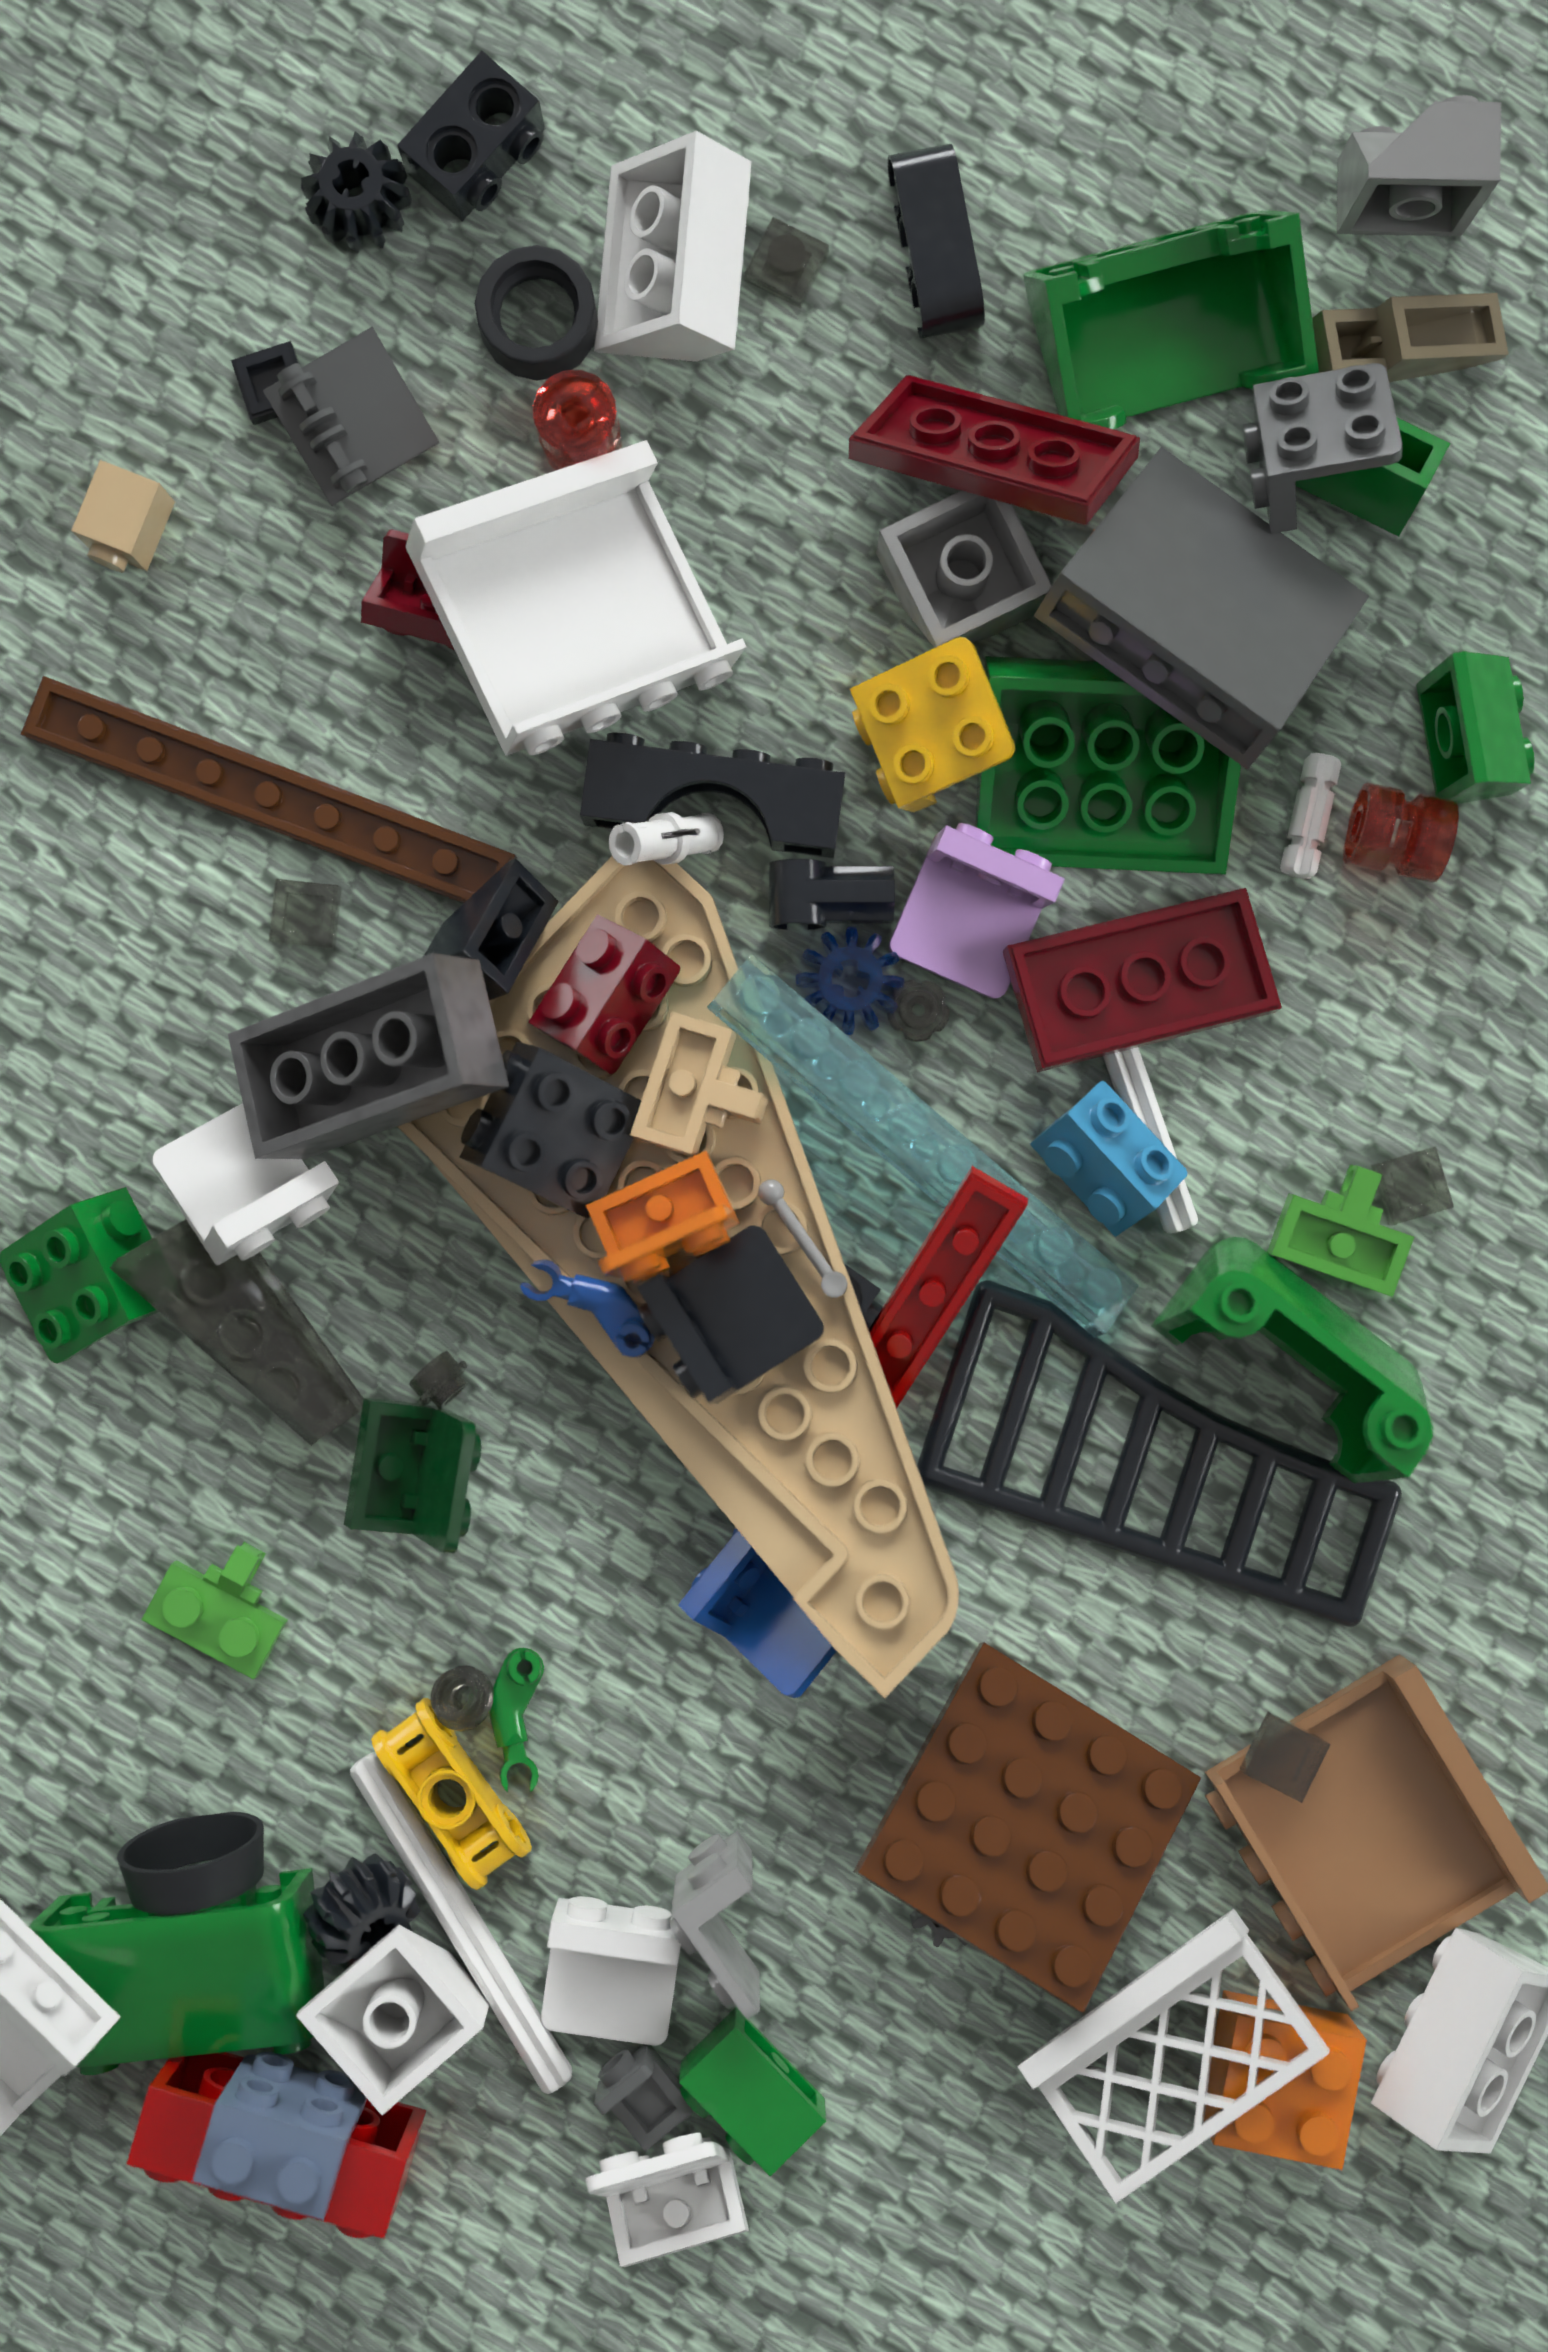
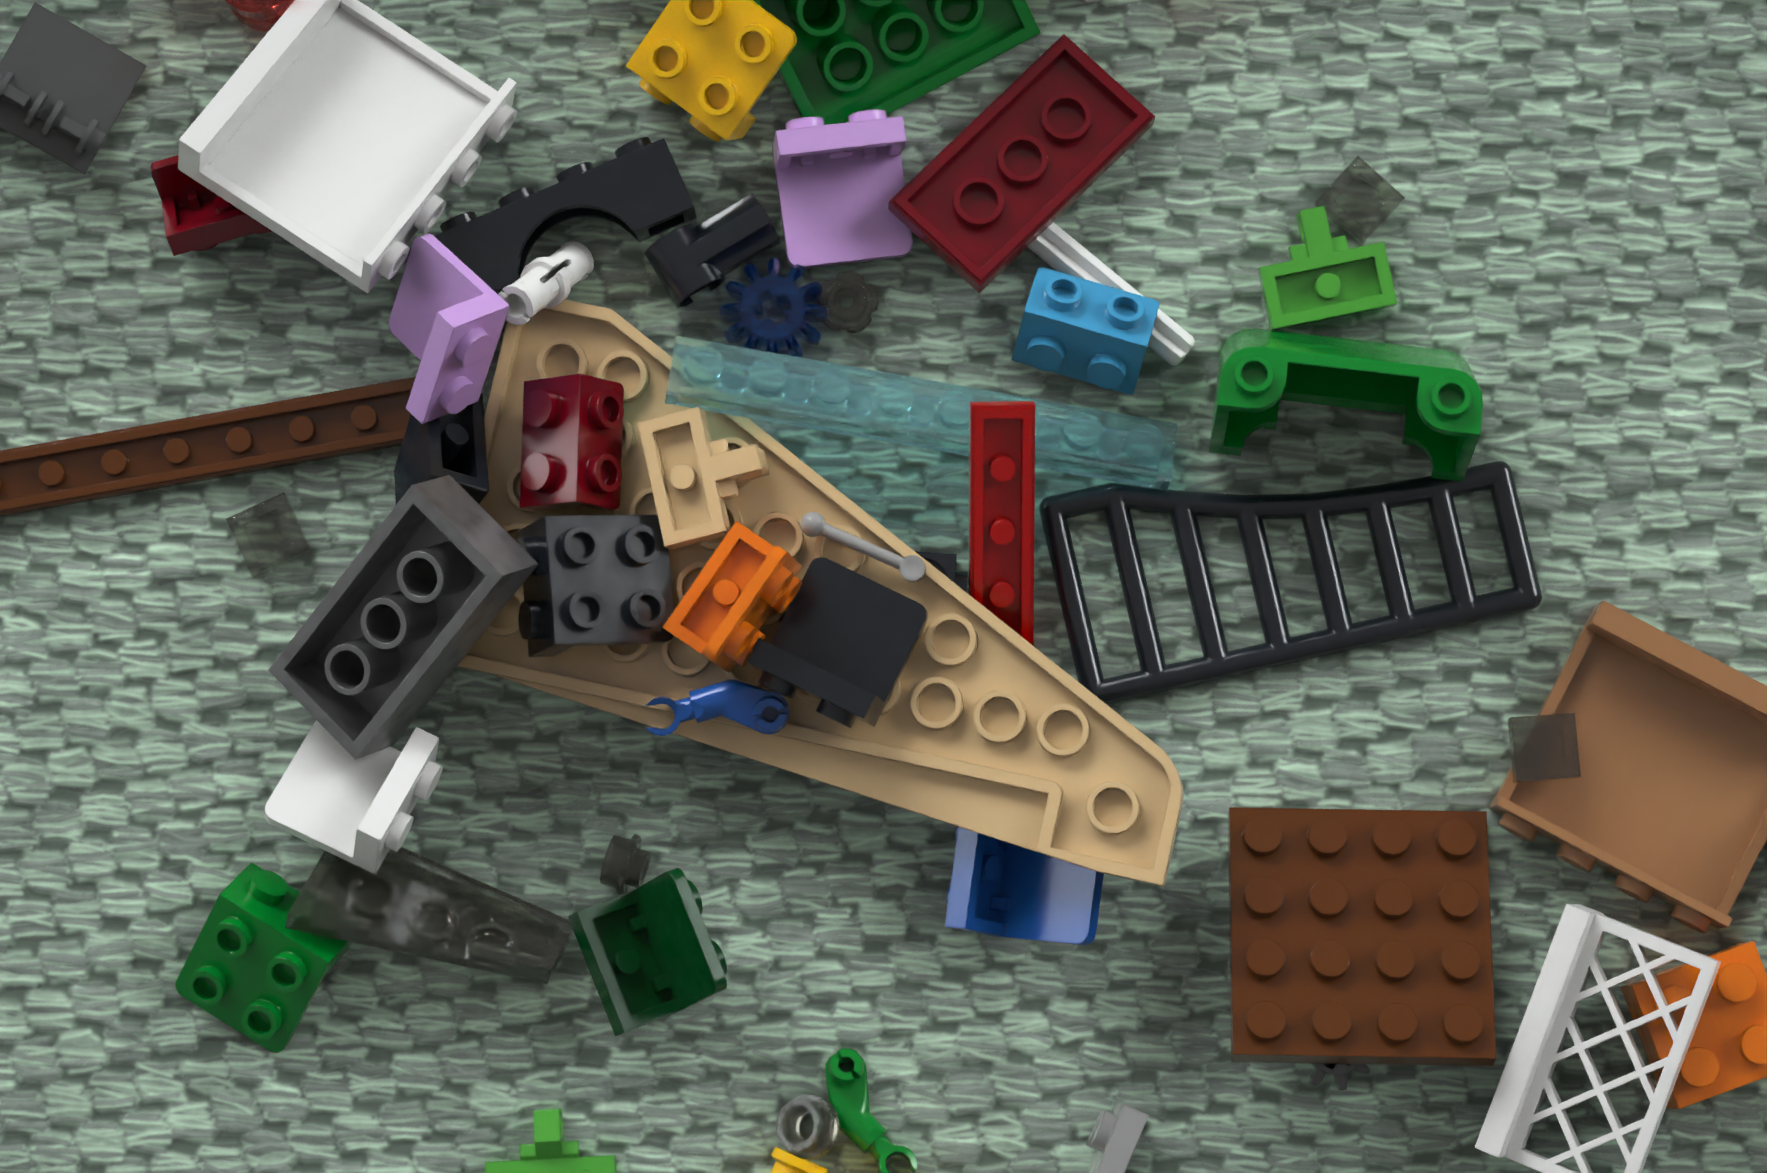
camera: 25 degrees left, 5 degrees down
none -> lavender bracket [389,234,510,424]

